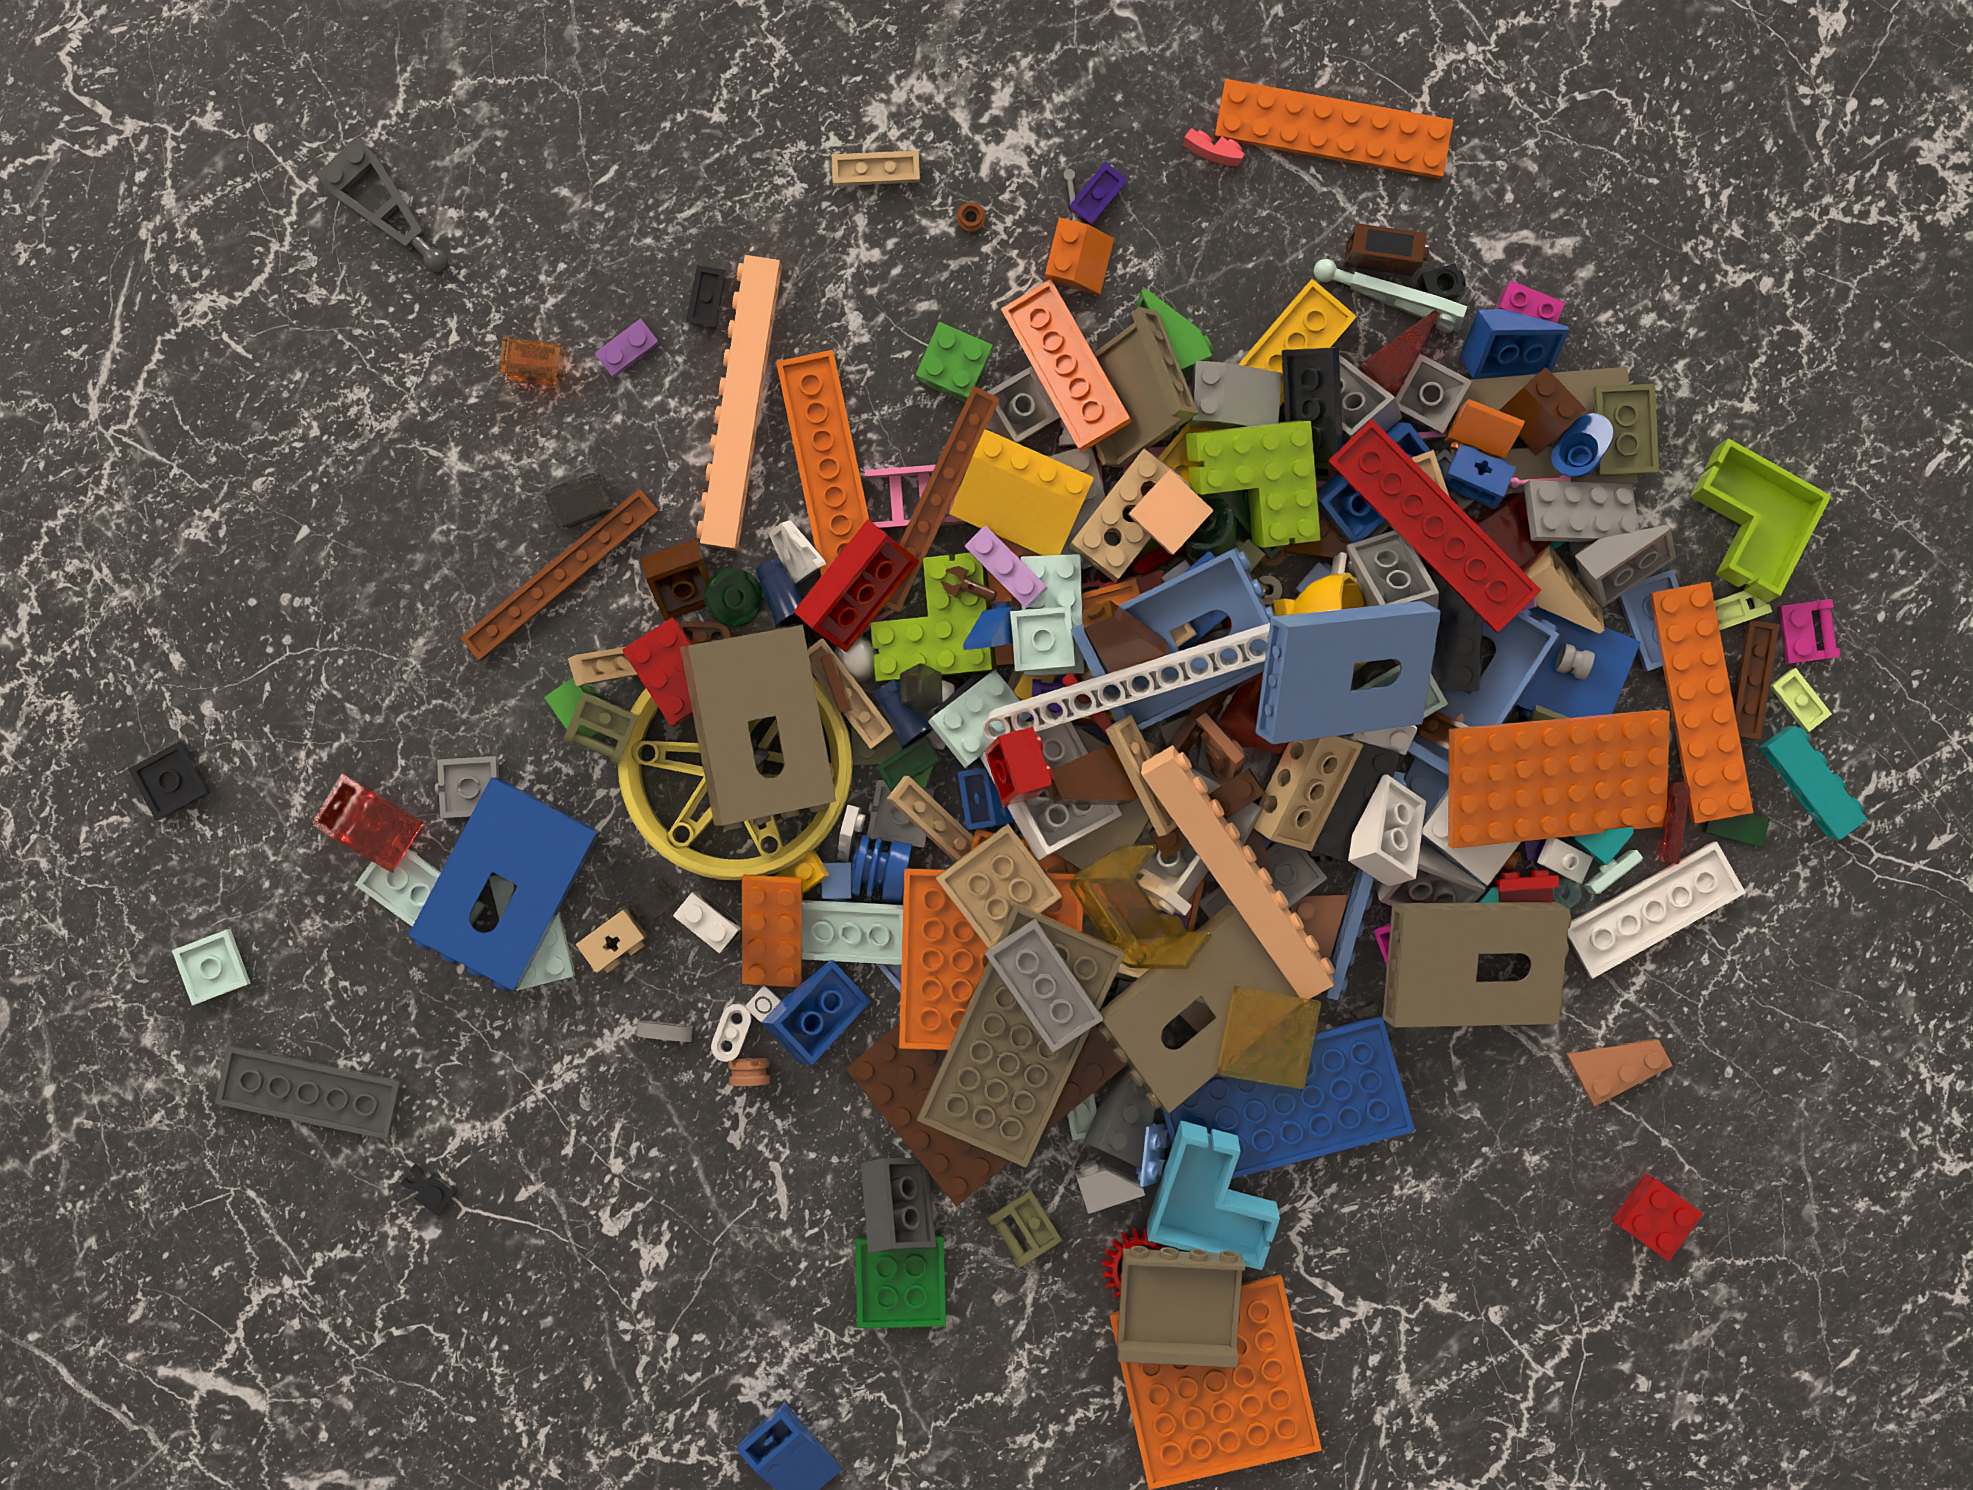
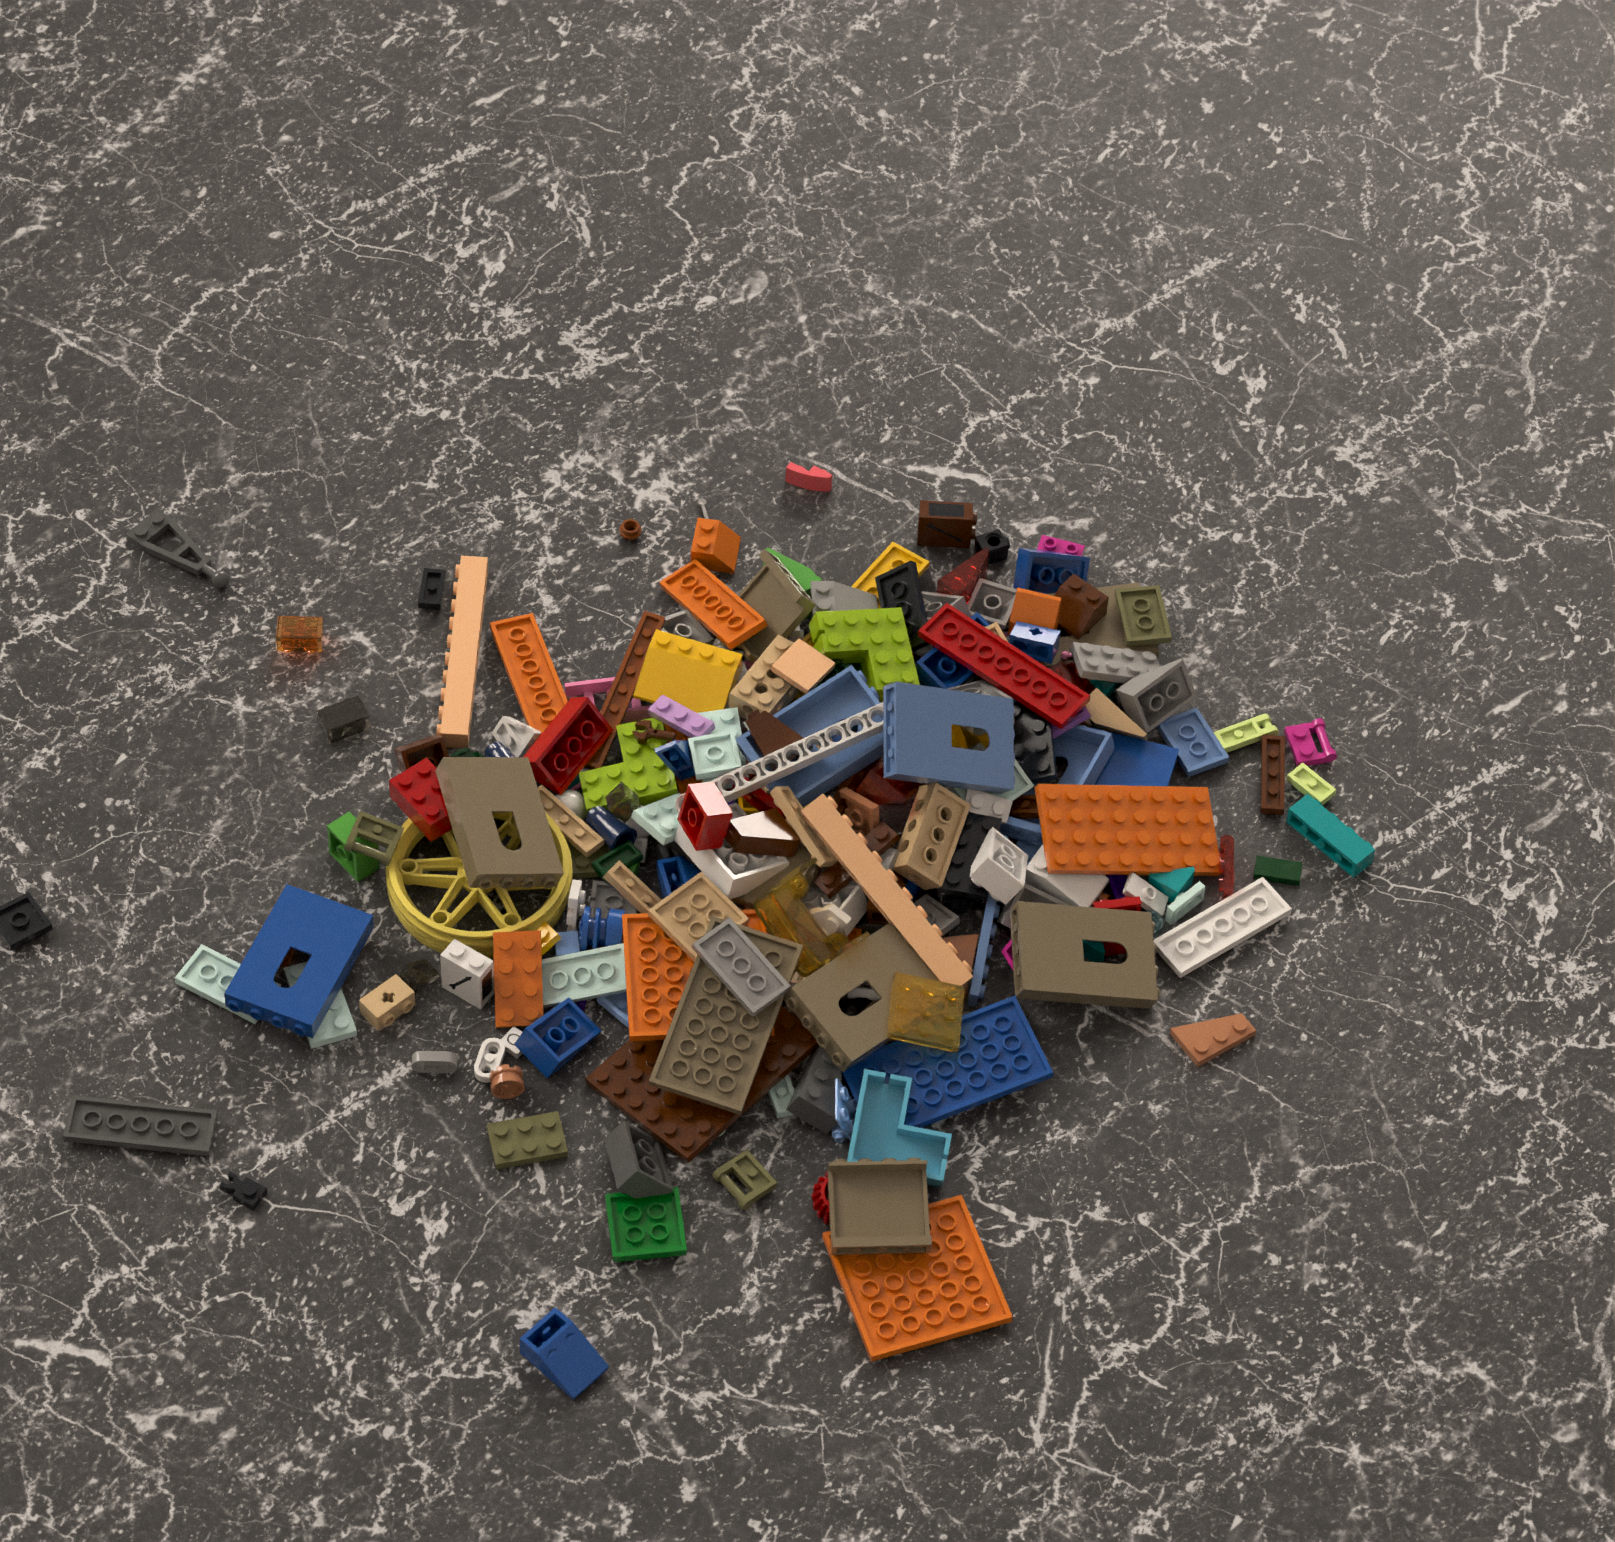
camera: 10 degrees left, 35 degrees down
light aqua plate [172,929,251,1005] -> none
clear red slope [311,773,424,873] -> none
light grey plate [435,756,499,818] -> none
dark orange plate [460,488,659,661] -> none
tan plate [568,647,638,687] -> none
medium lavender plate [595,318,660,378] -> none
reddish brown tile [820,653,853,714] -> none
tan plate [831,150,920,186] -> none
bright green brick [915,322,993,402] -> none
dark purple plate [1068,161,1128,226] -> none
light grey slope [1075,1160,1145,1214] -> none
orange plate [1214,79,1453,179] -> none
light aqua plate [1314,259,1467,333] -> none
blue piece [1551,413,1614,478] -> none
light grey wheel [1555,643,1595,680] -> none
red brick [1611,1173,1703,1262] -> none
orange plate [1649,582,1753,823] -> none
lime piece [1690,438,1831,603] -> none
none -> olive plate [487,1111,568,1170]

